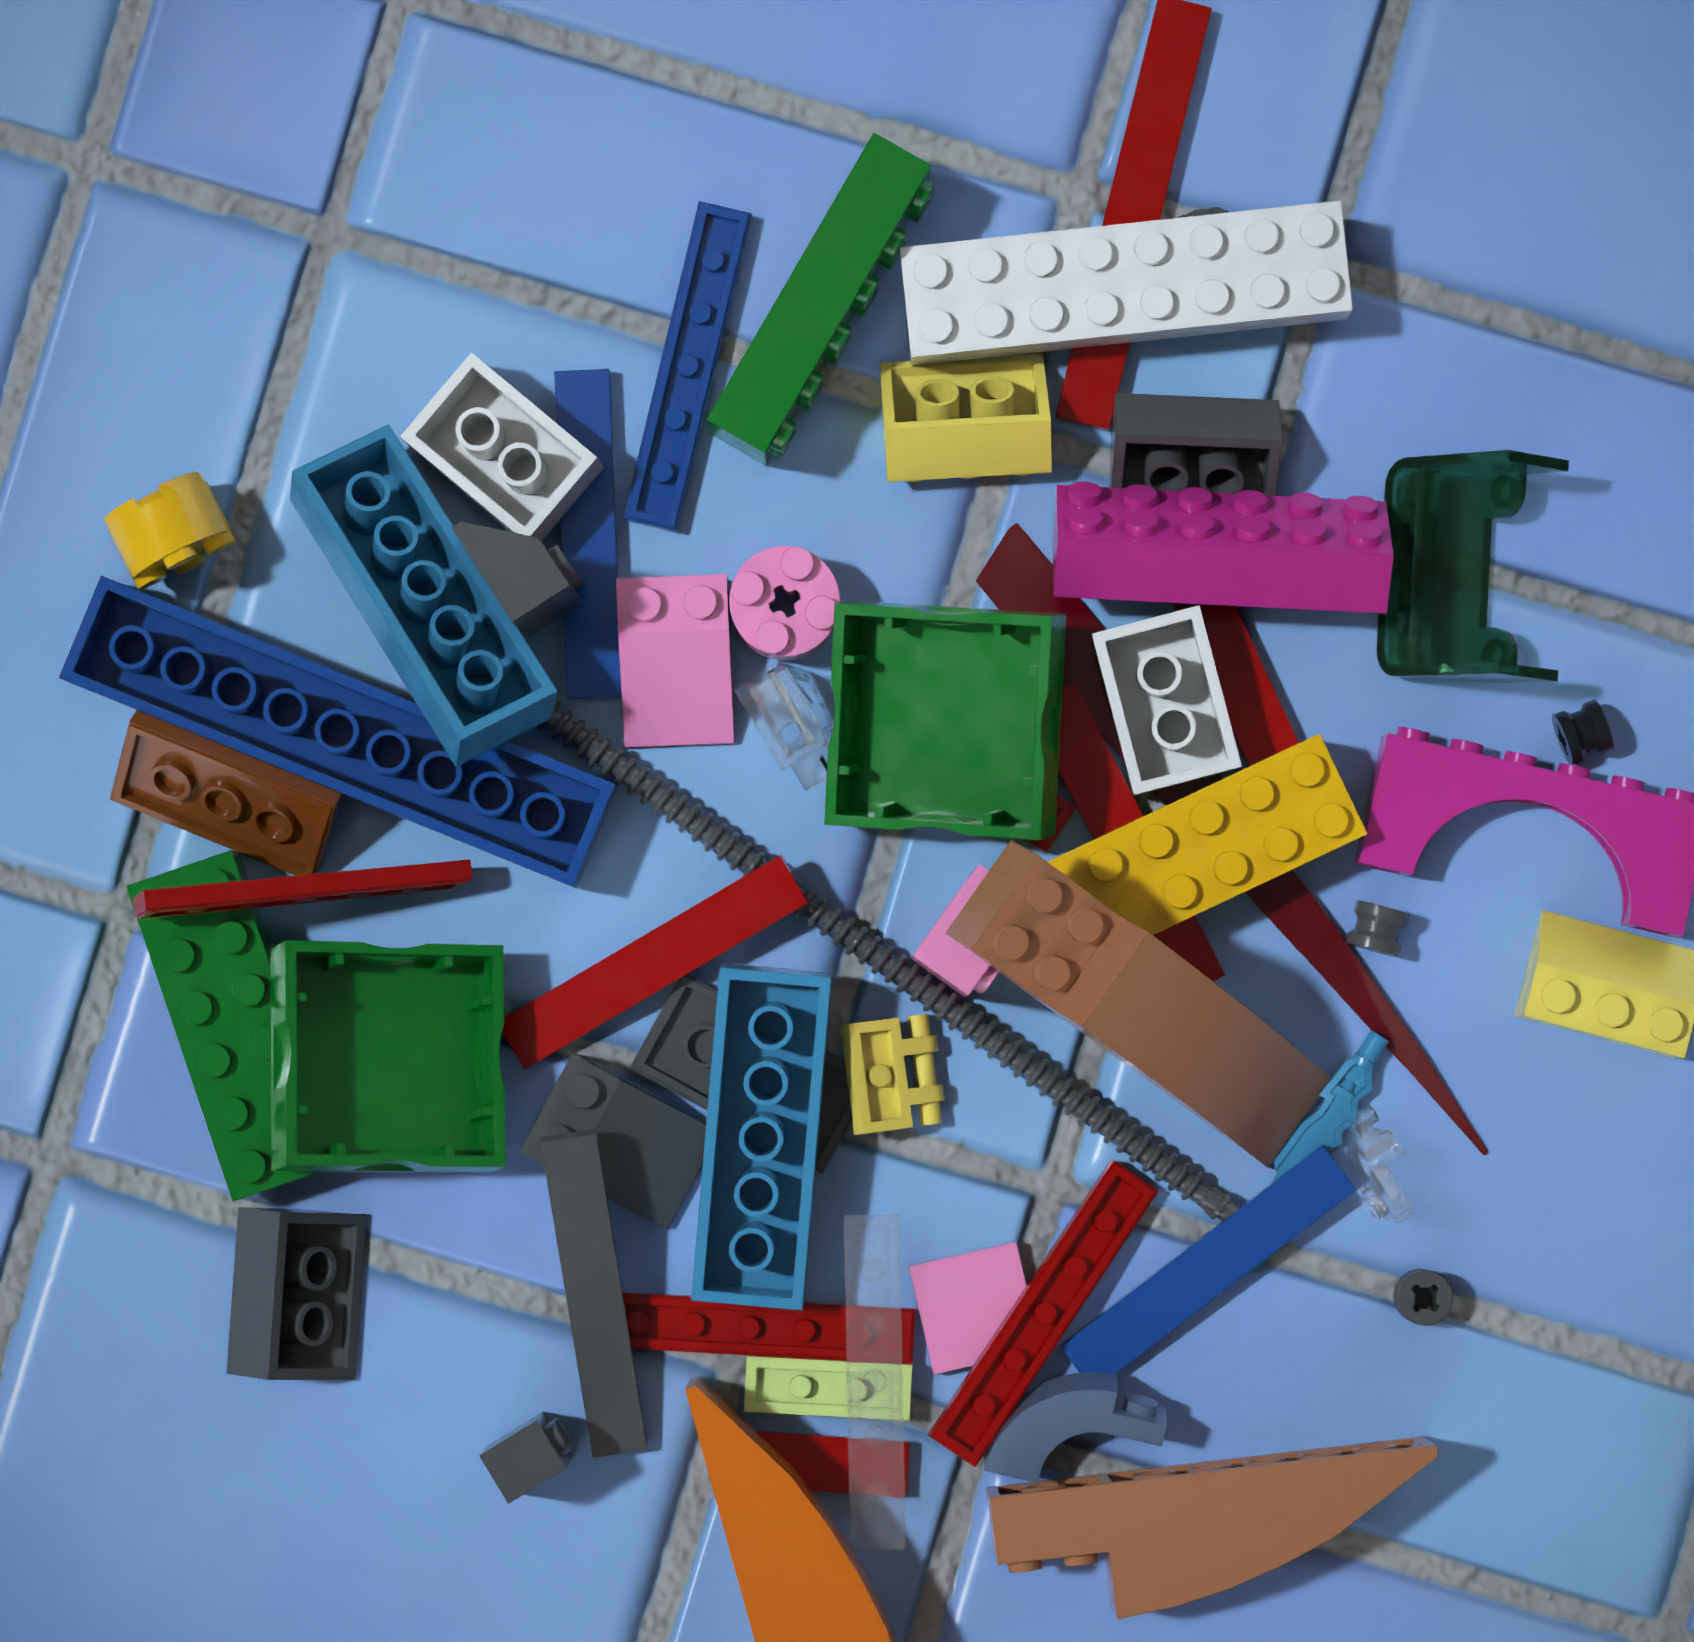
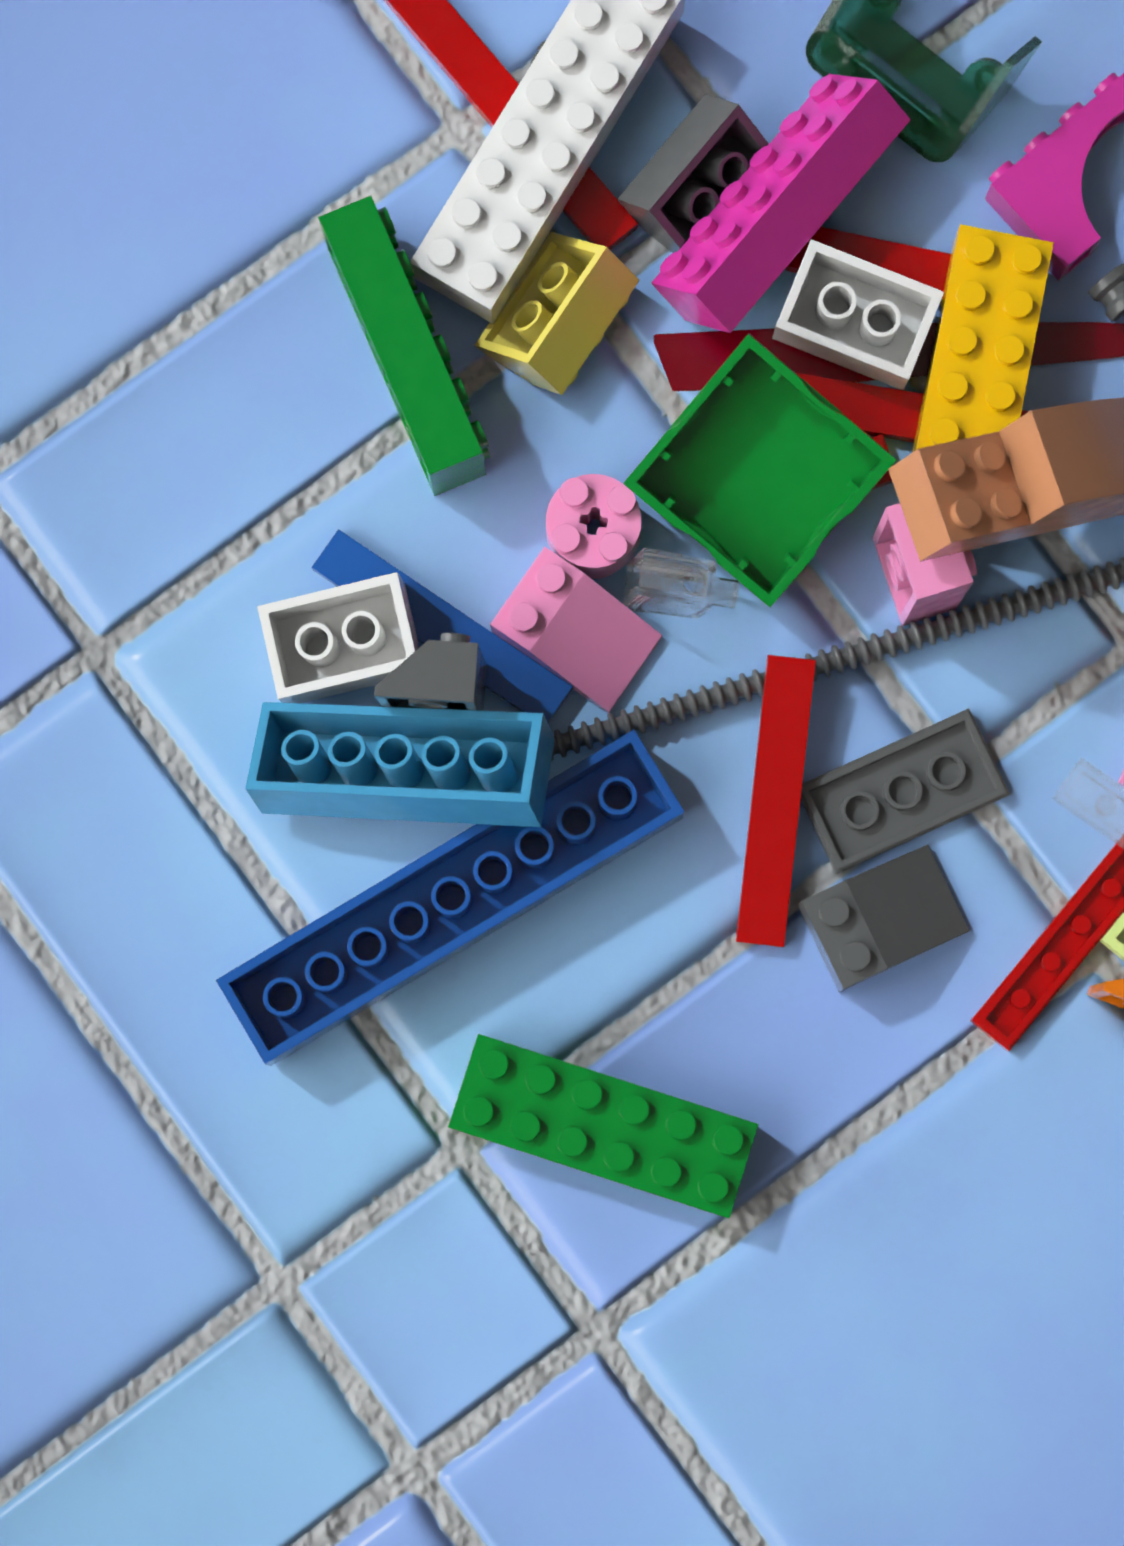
camera: 45 degrees left, 5 degrees down
yellow brick [104,472,236,590] -> none
dark orange tile [110,710,342,876] -> none
red tile [133,859,473,919] -> none
dark grey slope [226,1207,366,1380] -> none
green tile [271,940,506,1173] -> none
dark grey brick [479,1412,574,1504] -> none
dark grey tile [540,1129,647,1458] -> none
blue tile [623,201,752,533] -> none
dark azure brick [691,963,833,1310] -> none
light yellow plate [840,1014,945,1135] -> none
black wheel [1552,699,1614,765] -> none

